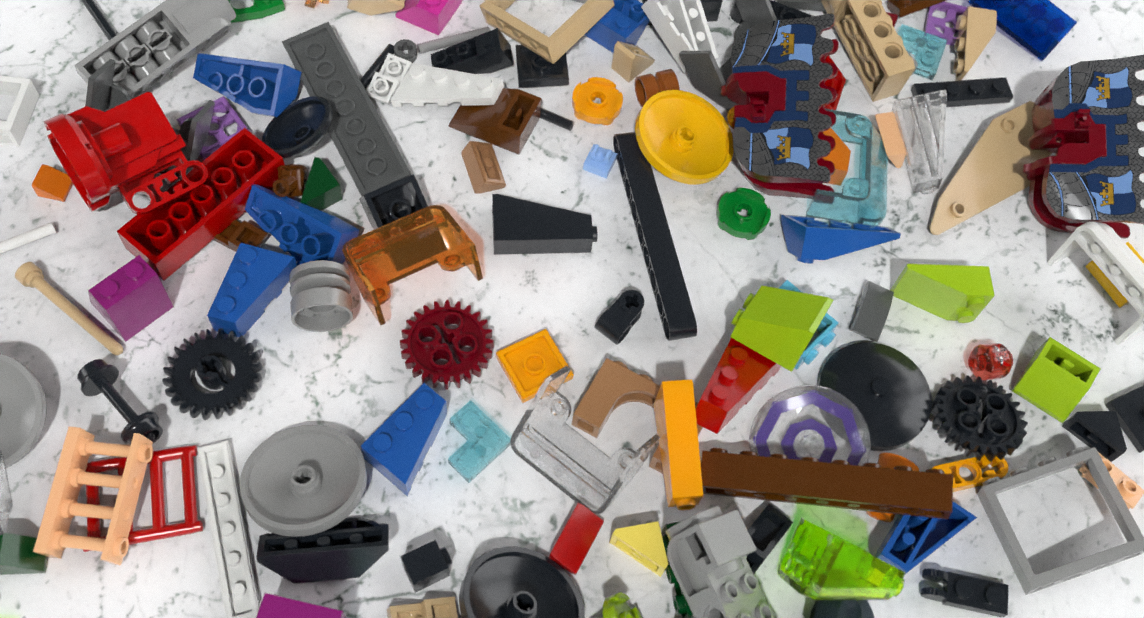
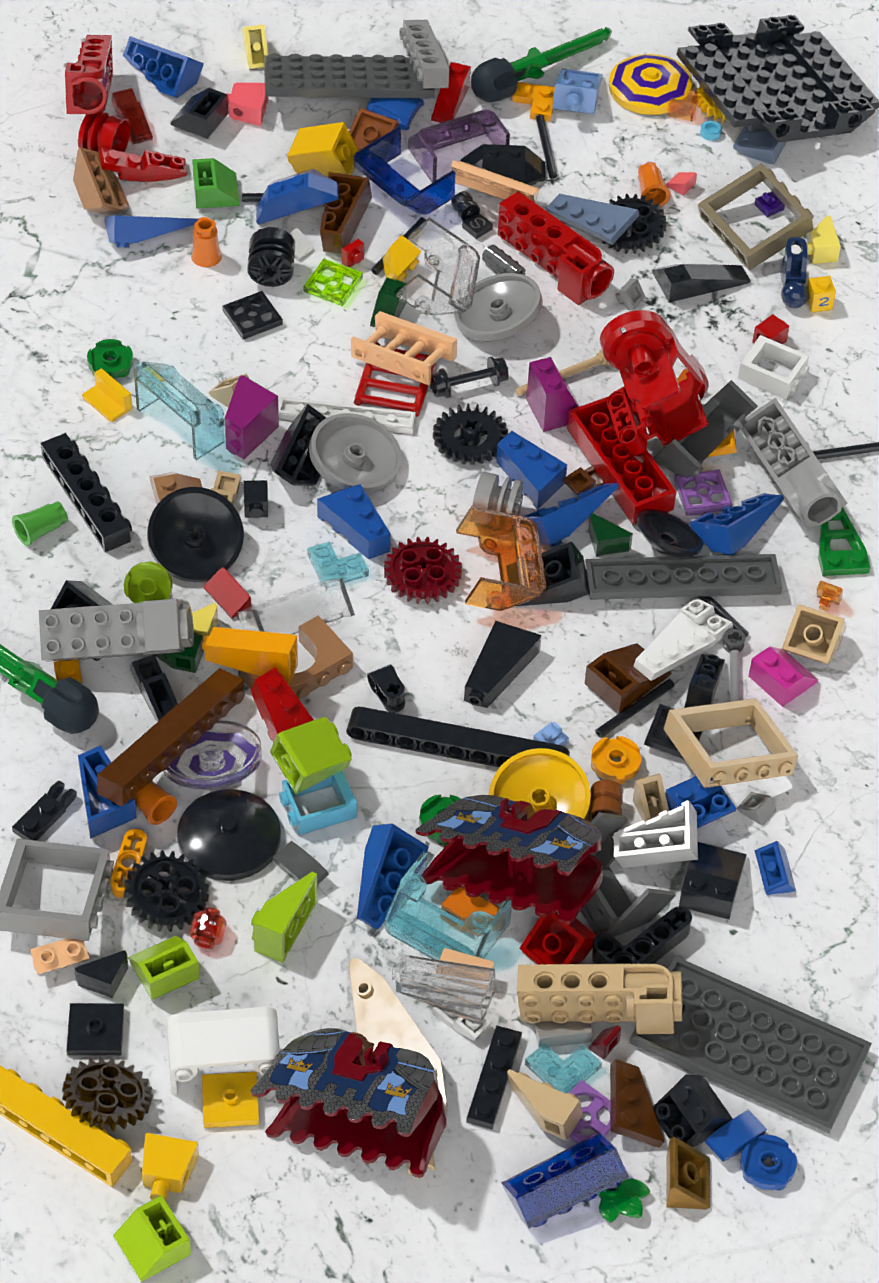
camera: 120 degrees right, 10 degrees down
reddish brown axle [273,164,309,197] -> none
medium nougat slope [461,141,506,194] -> none
light orange plate [495,329,574,403] -> none
clear neon green windscreen [777,518,906,600] -> none

